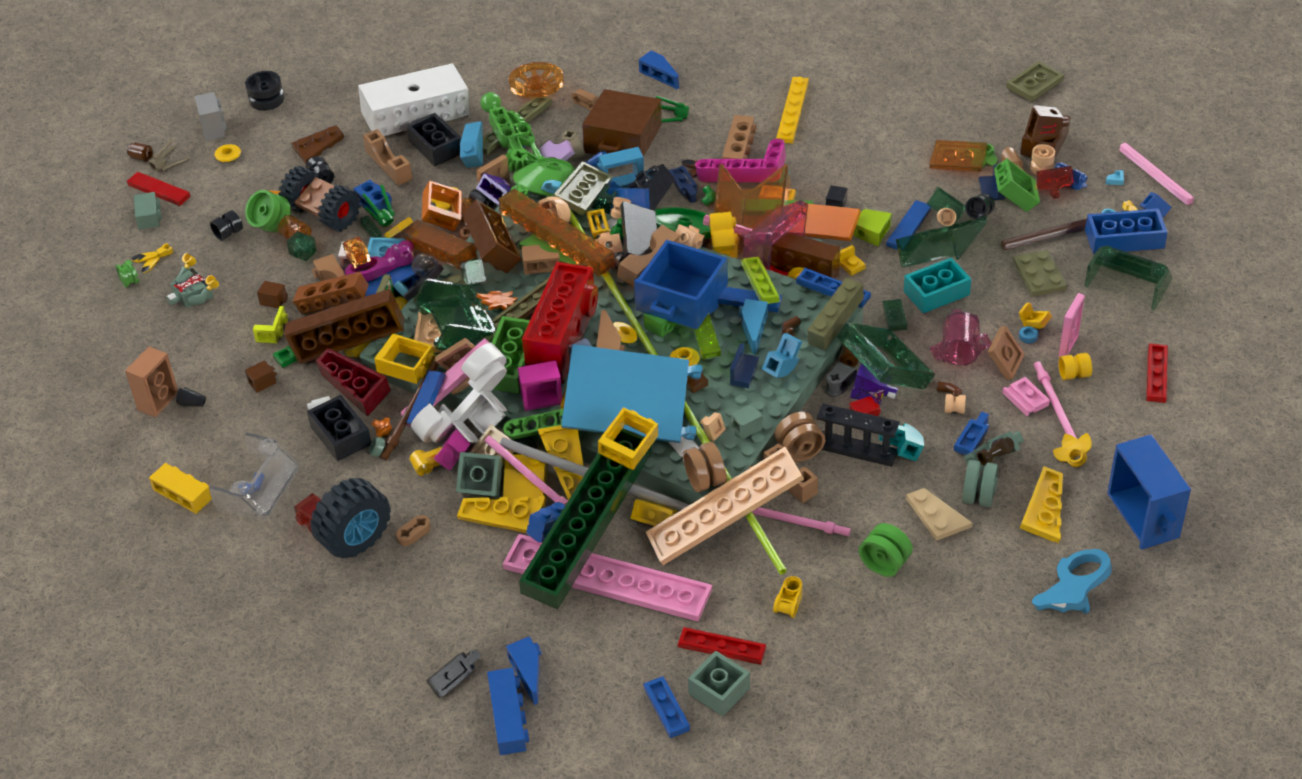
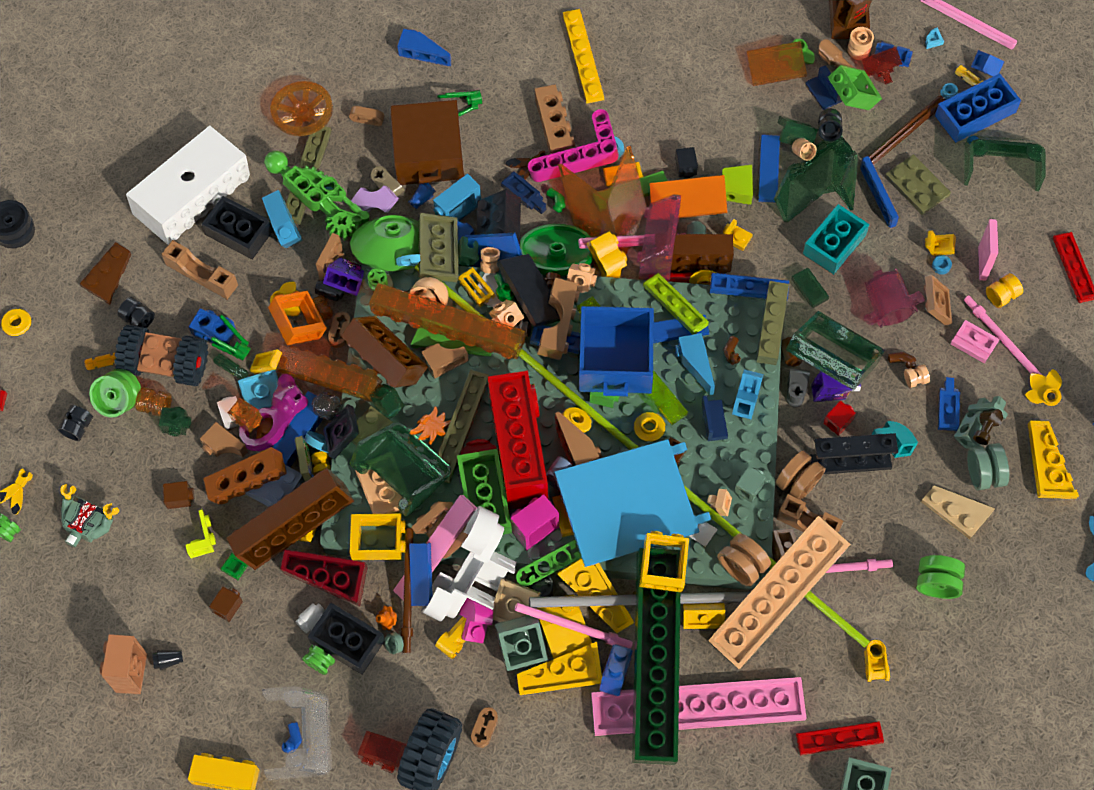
camera: 25 degrees left, 20 degrees up
none -> bright green wheel [302,645,335,675]
none -> blue tile [860,156,899,228]

